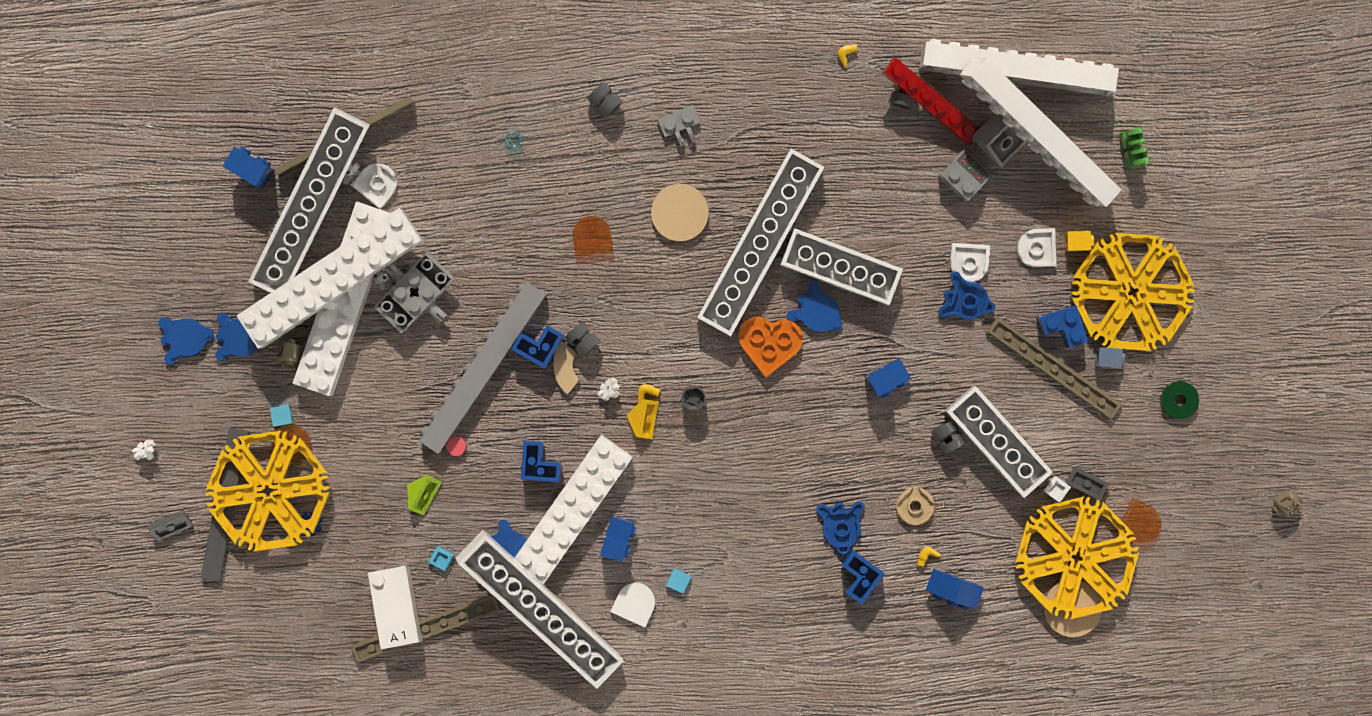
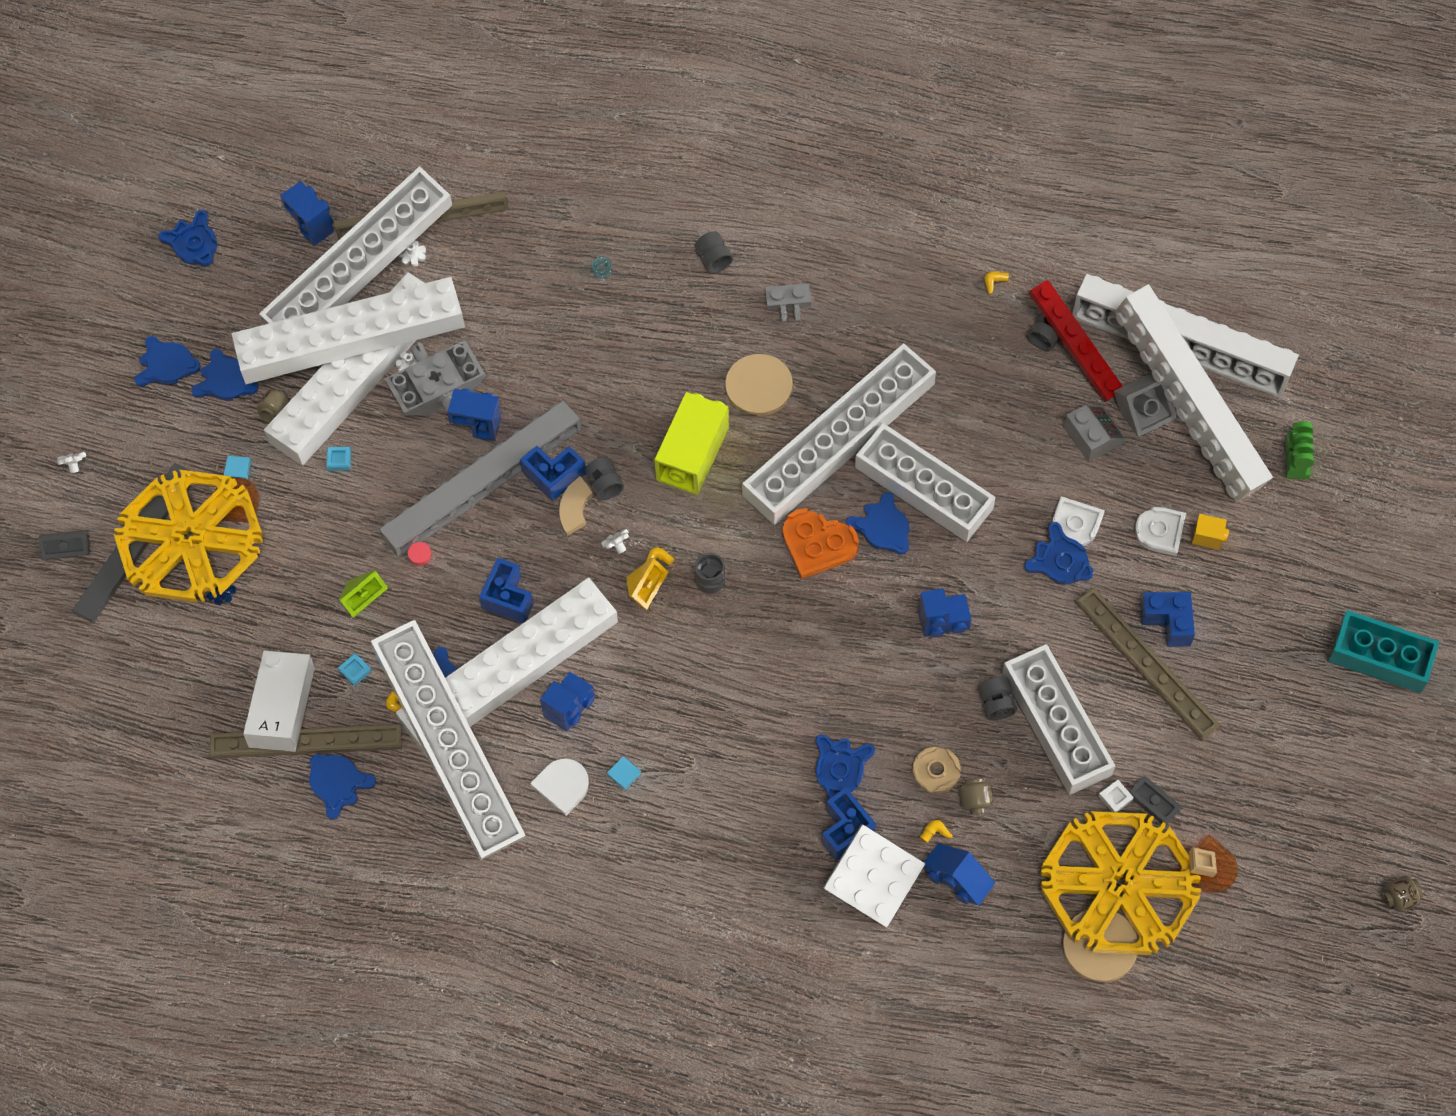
camera: 20 degrees right, 25 degrees down
white tile [351,163,397,210] -> none
clear orange tile [573,216,614,257] -> none
yellow plate [1070,233,1195,351] -> none
sand blue brick [1095,347,1125,368] -> none
dark green tile [1160,381,1200,419] -> none
none -> blue tile [158,210,217,267]
none -> blue tile [309,754,376,820]
none -> medium azure tile [326,447,351,471]
none -> blue brick [447,389,501,441]
none -> neon yellow brick [654,392,729,495]
none -> white plate [823,824,925,927]
none -> dark tan head [960,779,993,815]
none -> tan tile [1189,847,1217,877]
none -> teal brick [1328,610,1440,694]

